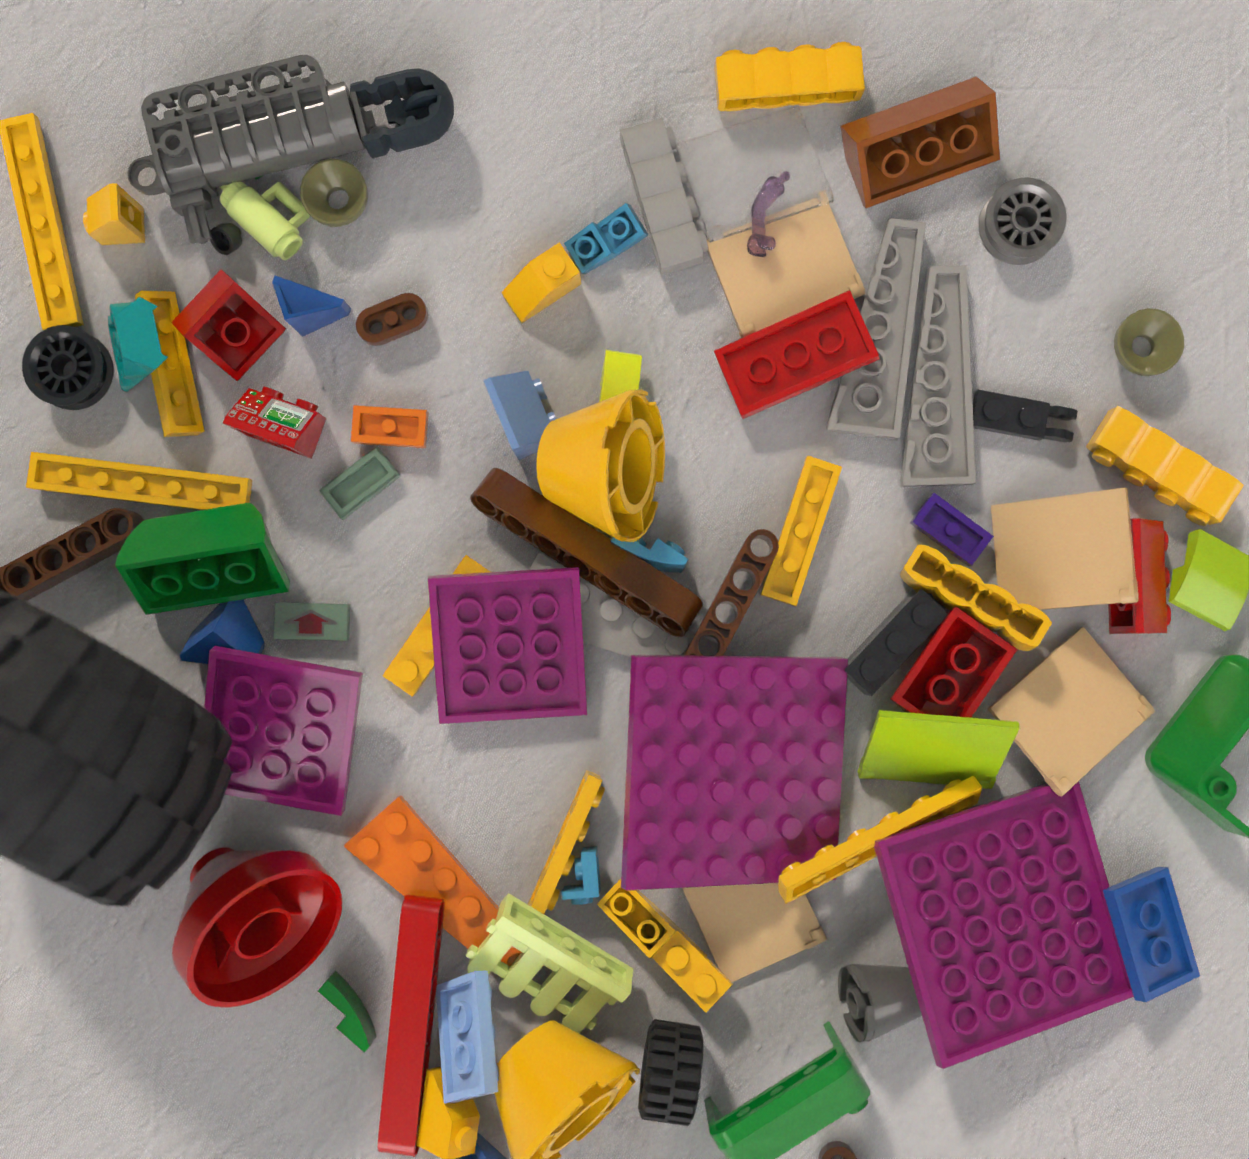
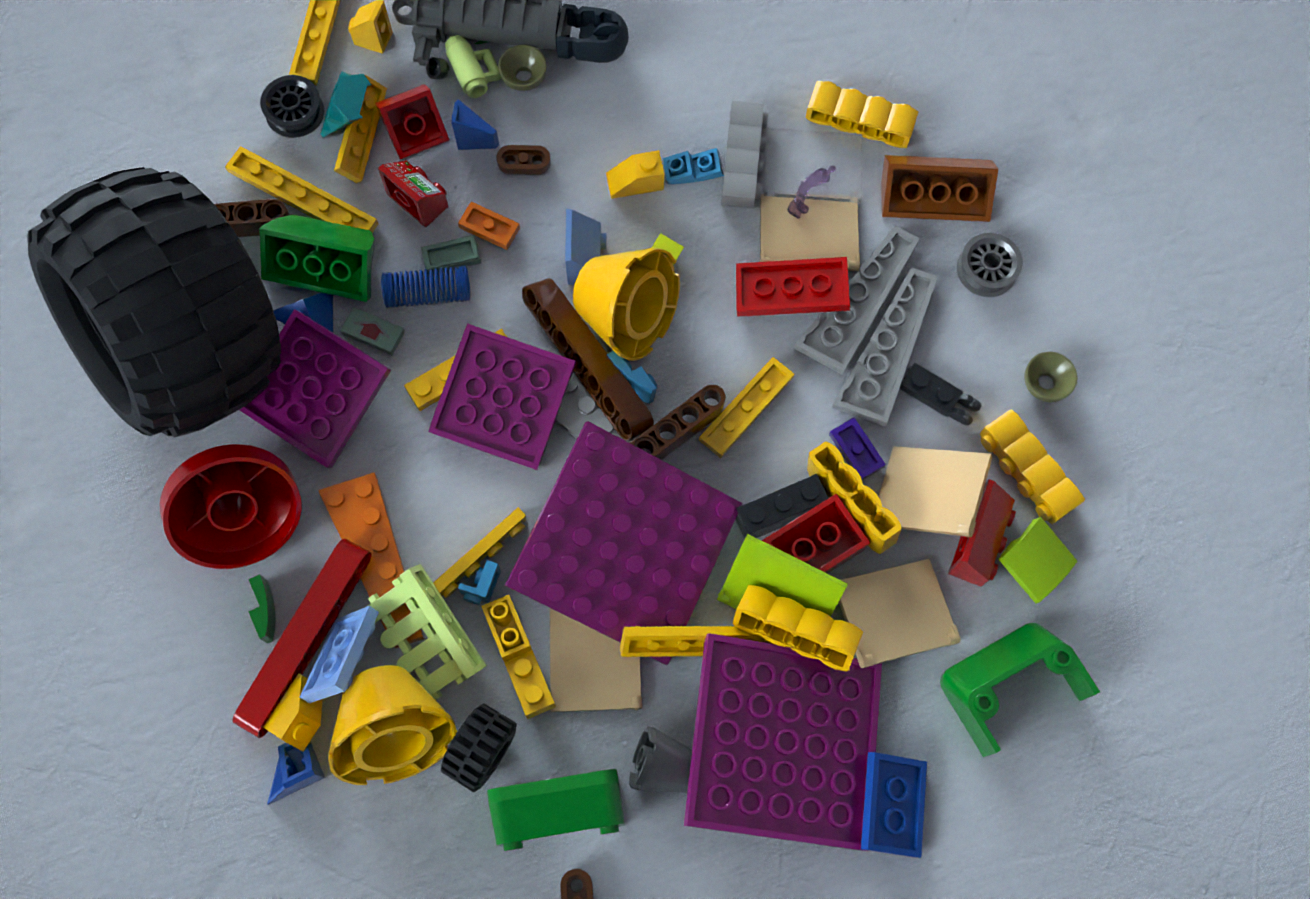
camera: 15 degrees right, 15 degrees down
none -> blue piece [381,266,470,308]
none -> yellow brick [732,585,863,671]

